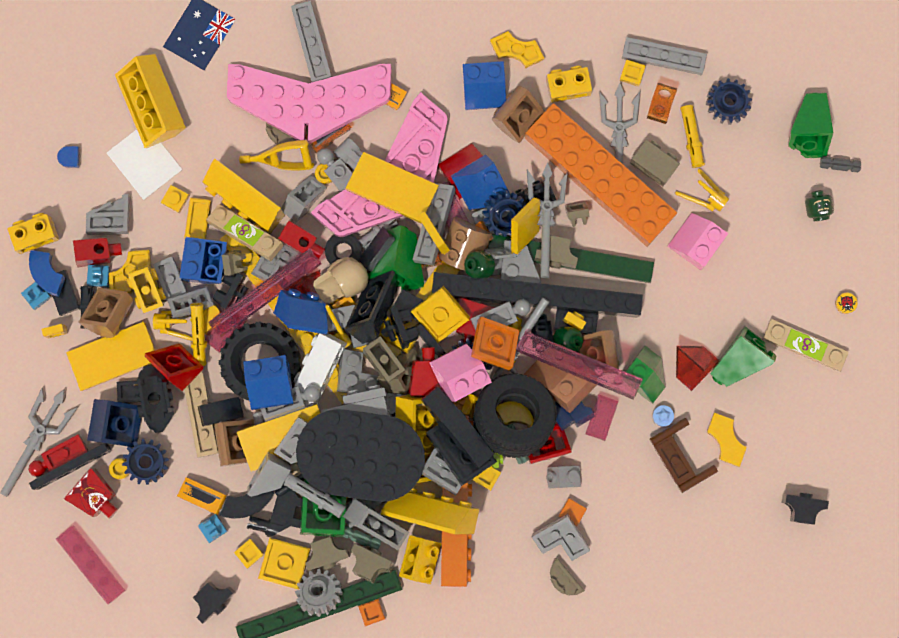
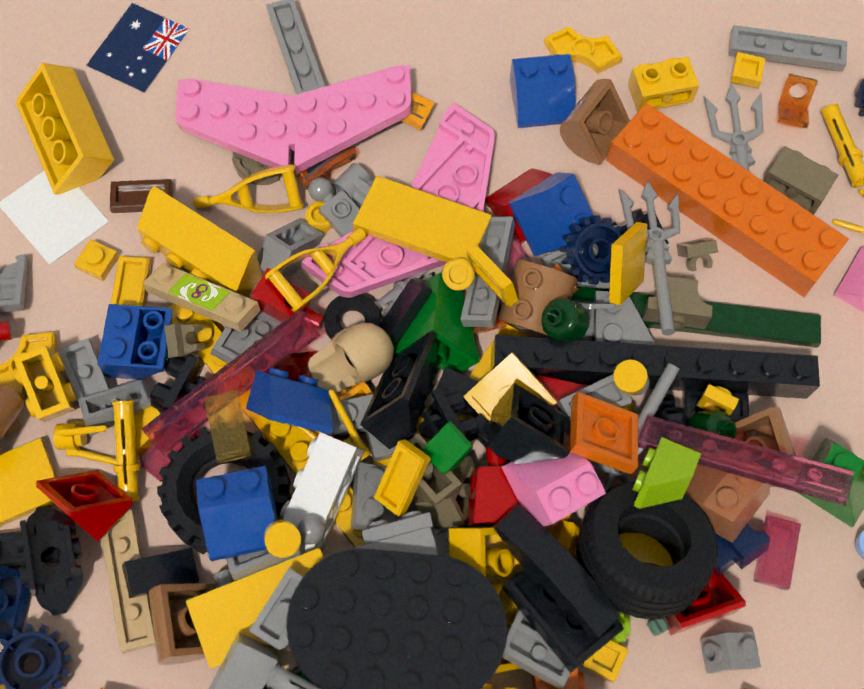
camera: 10 degrees left, 15 degrees down
none -> reddish brown tile [110,179,173,213]
none -> clear yellow tile [204,390,252,464]
none -> yellow tile [264,520,301,558]
none -> yellow piece [265,228,366,312]
none -> yellow tile [373,439,431,517]
none -> green slope [423,421,473,475]
none -> yellow tile [442,258,474,290]
none -> black slope [487,383,570,464]
none -> yellow tile [614,360,648,395]
none -> lime slope [632,437,701,509]

